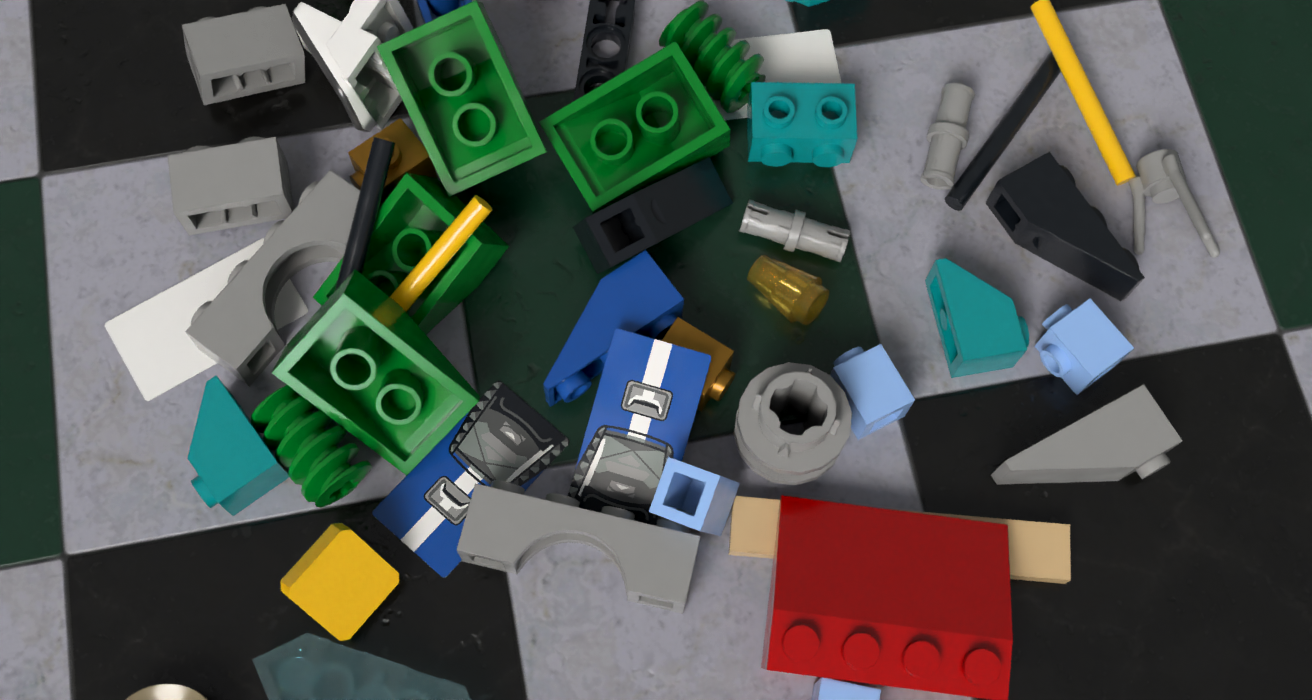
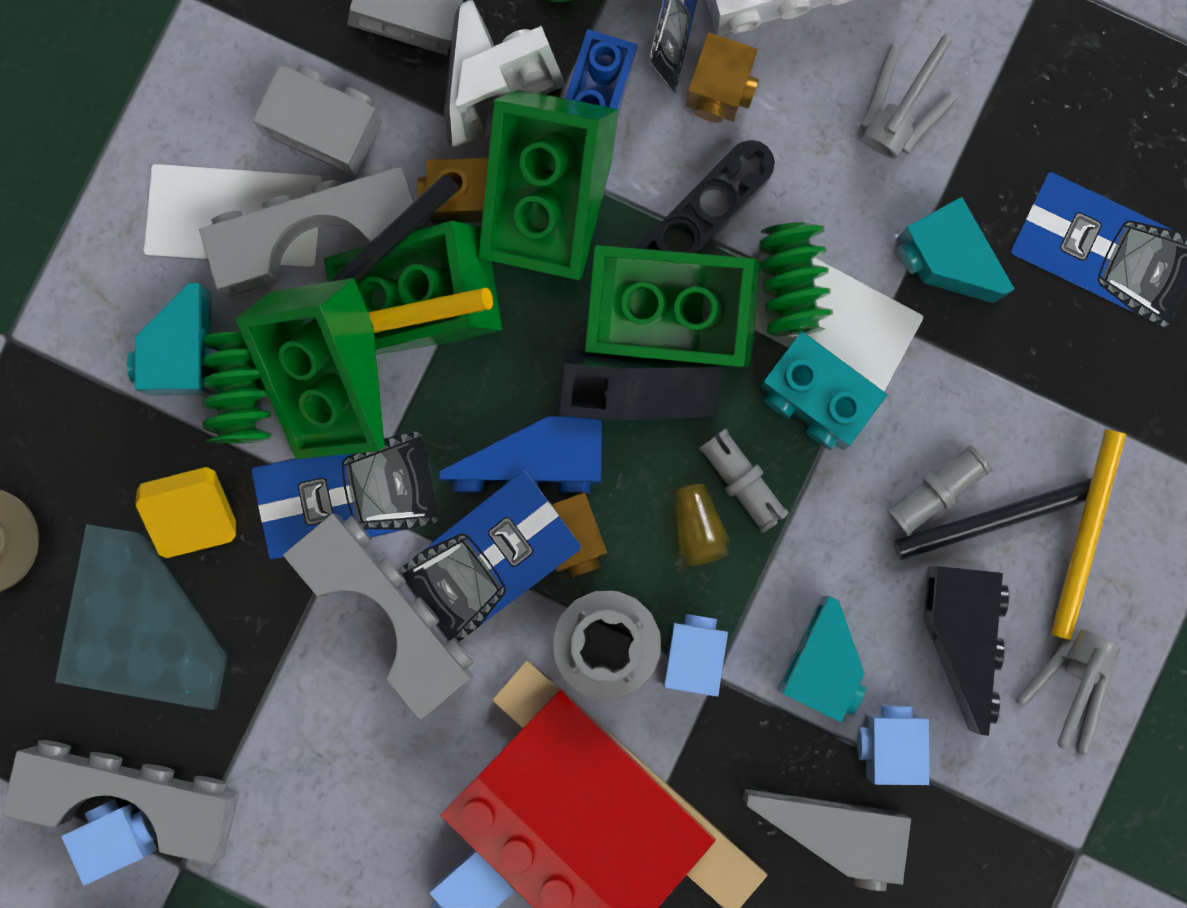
camera: 45 degrees right, 15 degrees up
light blue brick [649,457,740,536] -> none

